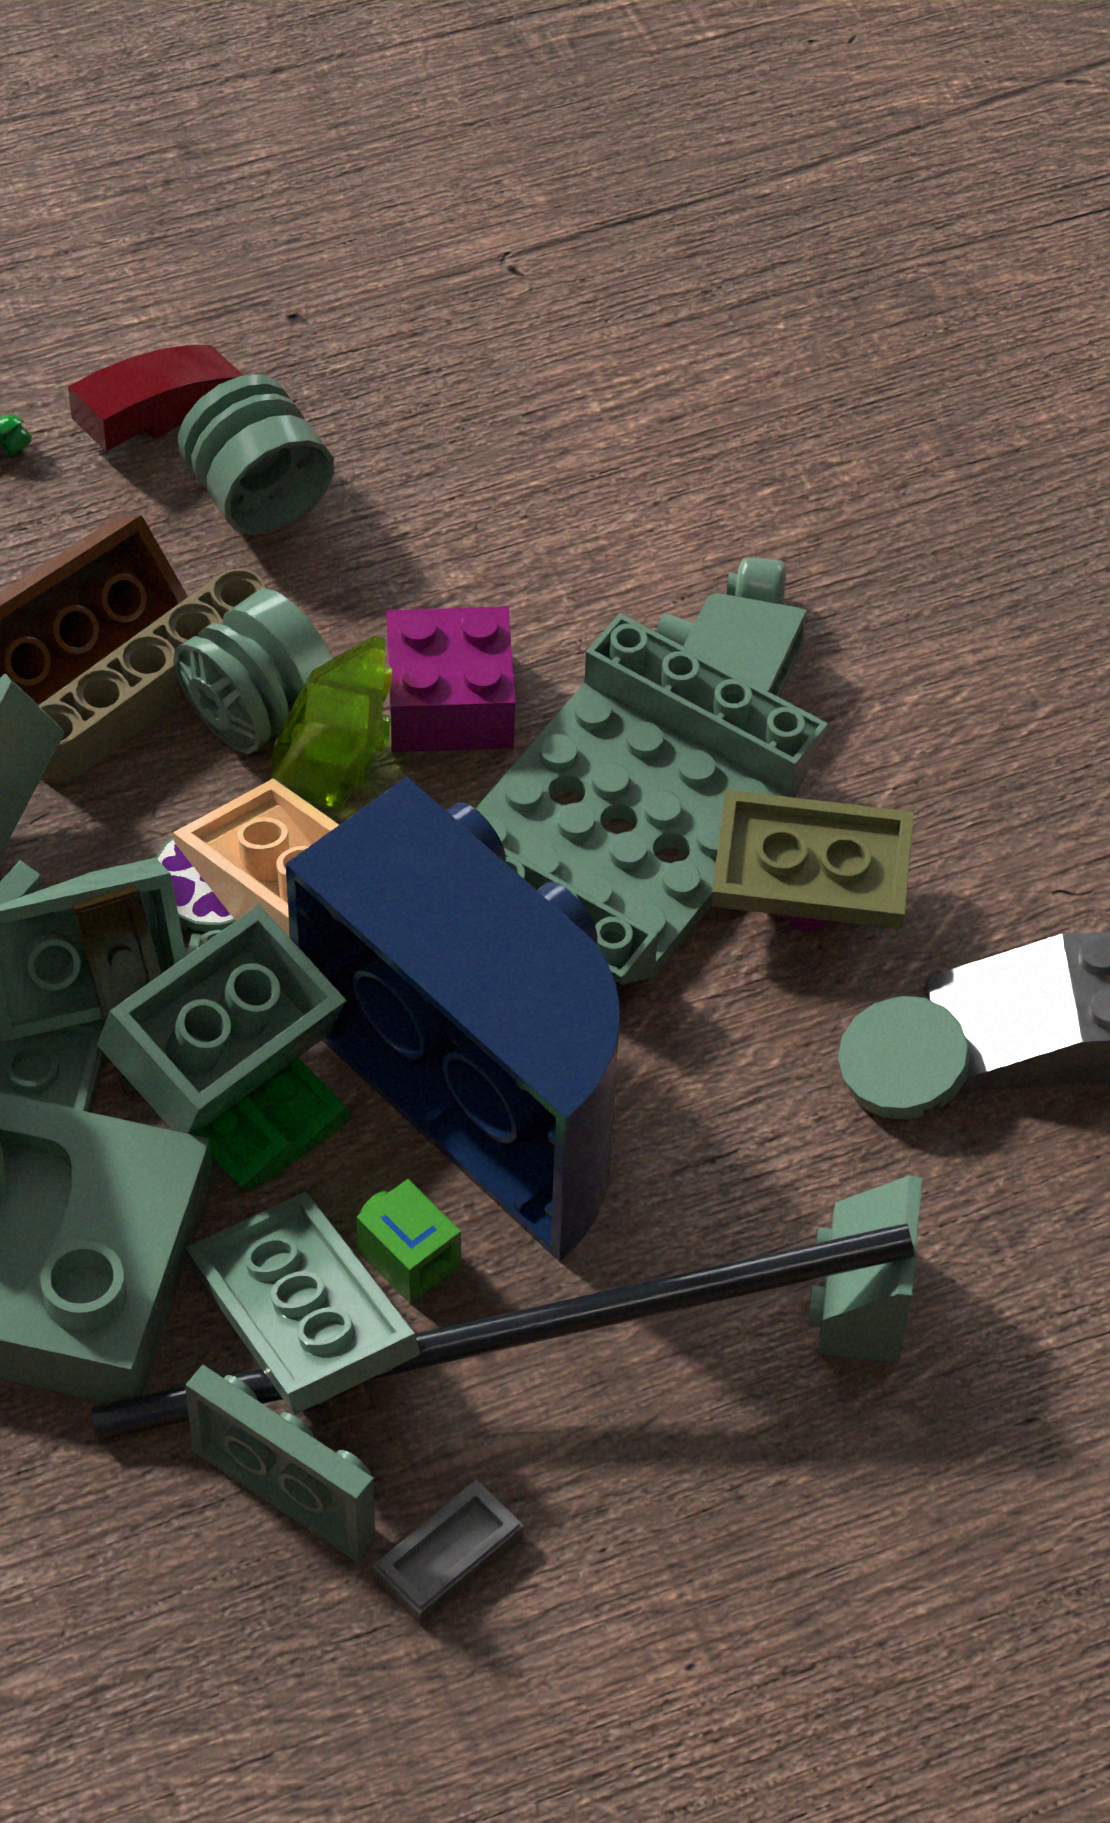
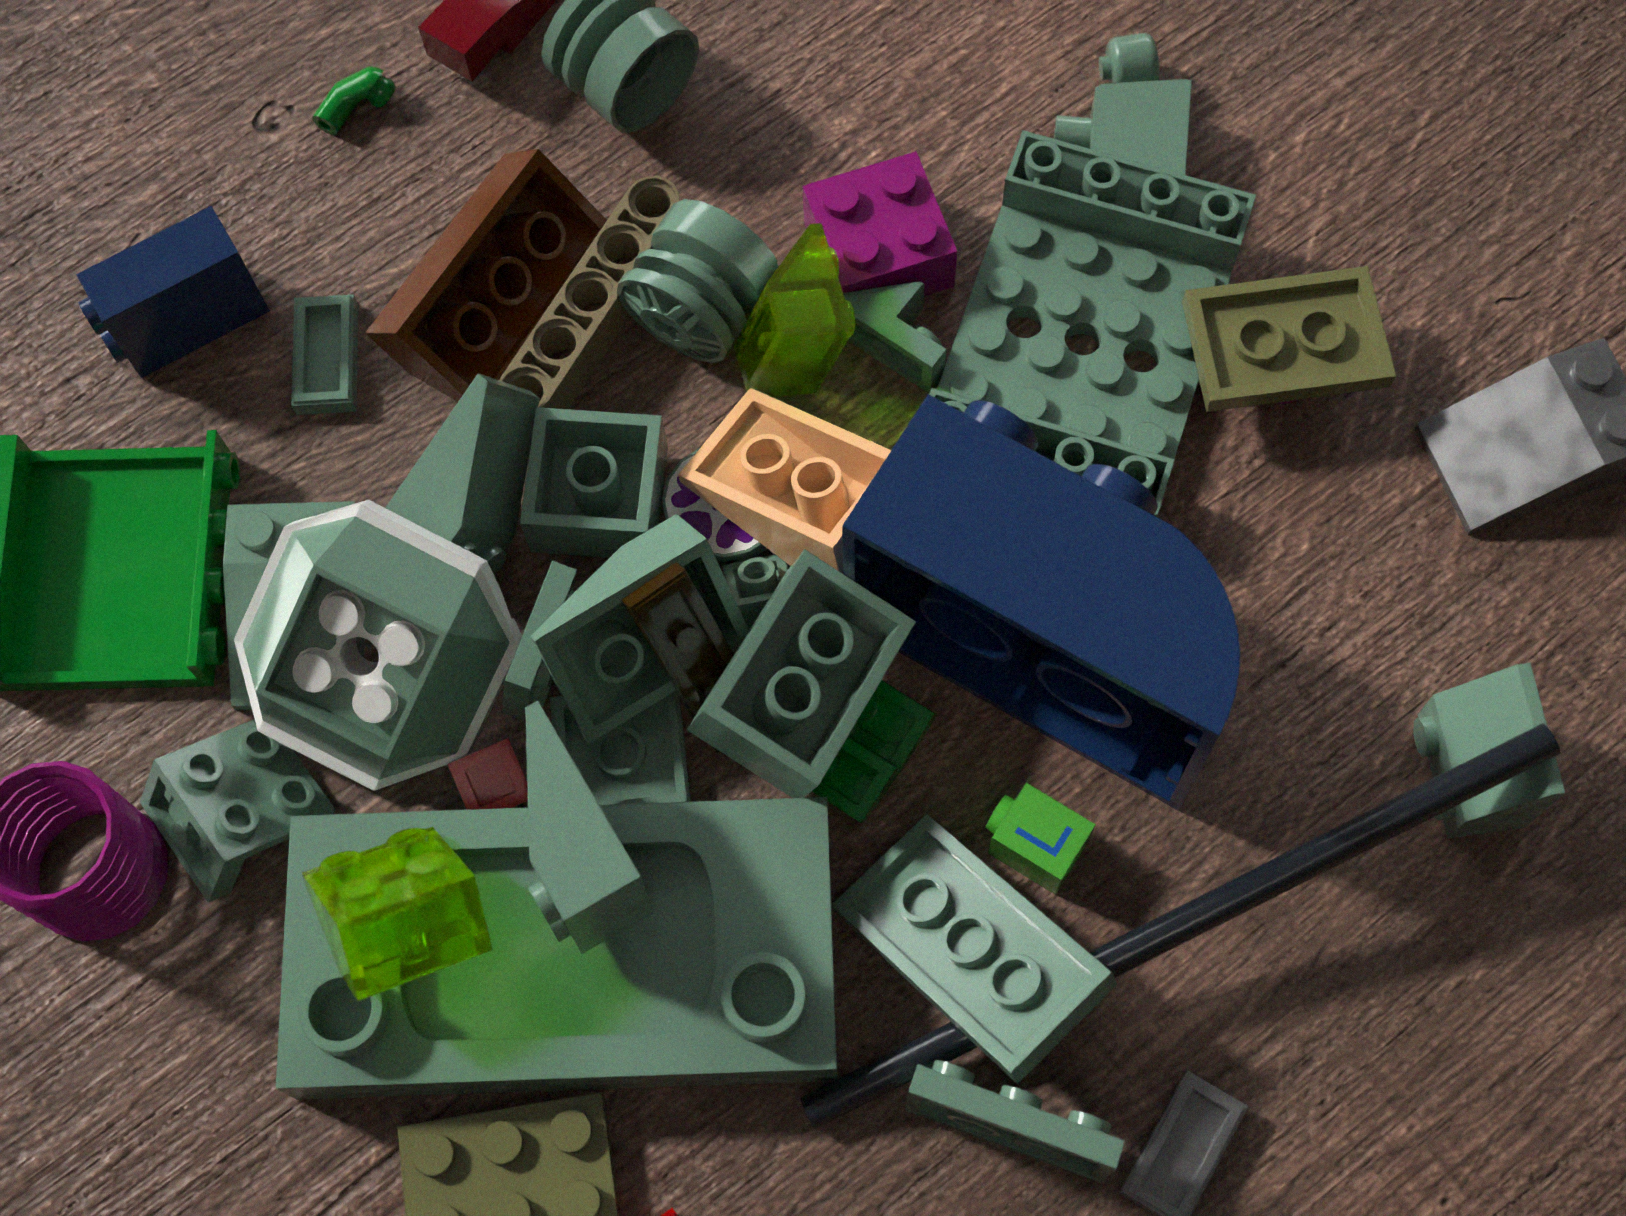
camera: 10 degrees left, 15 degrees up
sand green tile [838,996,970,1120] -> none
none -> sand green brick [520,407,668,558]
none -> sand green slope [832,282,947,393]

